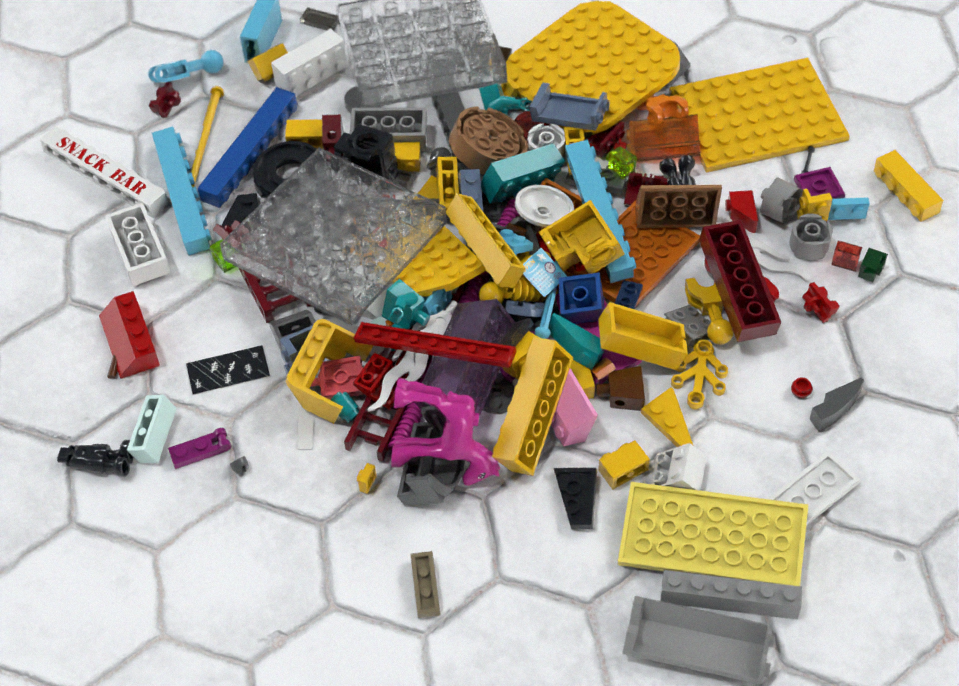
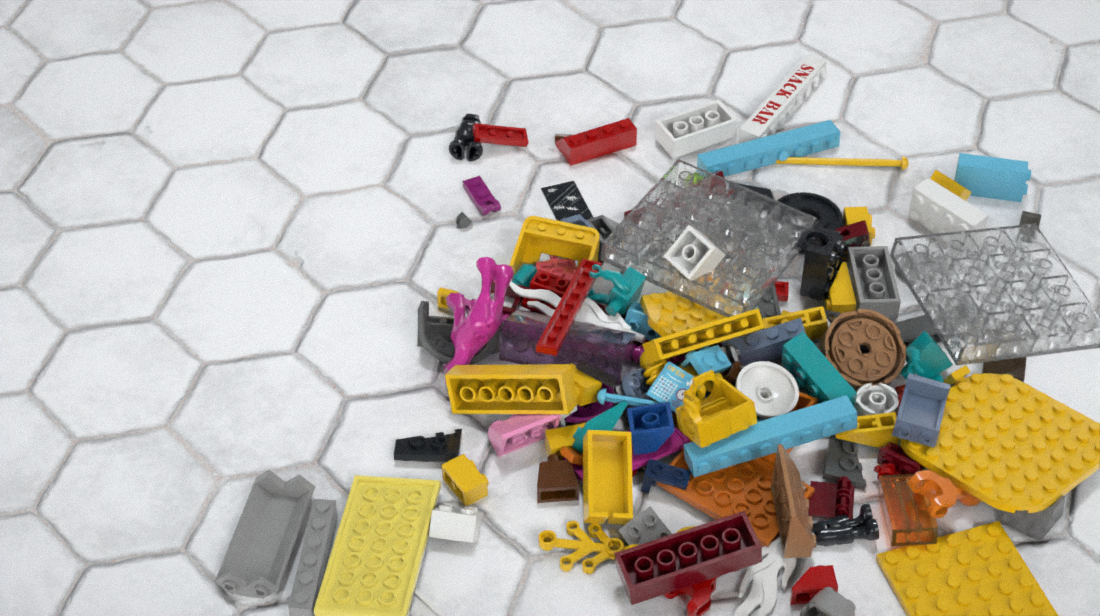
camera: 85 degrees right, 10 degrees down
light aqua brick [127,395,177,463] -> none
medium azure piece [148,50,224,83] -> none
dark red hips [149,81,181,118] -> none
blue brick [197,87,298,208] -> none
dark tan plate [410,551,440,618] -> none
clear neon green brick [606,146,637,180] -> none
yellow wing [641,387,693,447] -> none
none -> red plate [472,123,529,147]
none -> white slope [664,225,726,281]

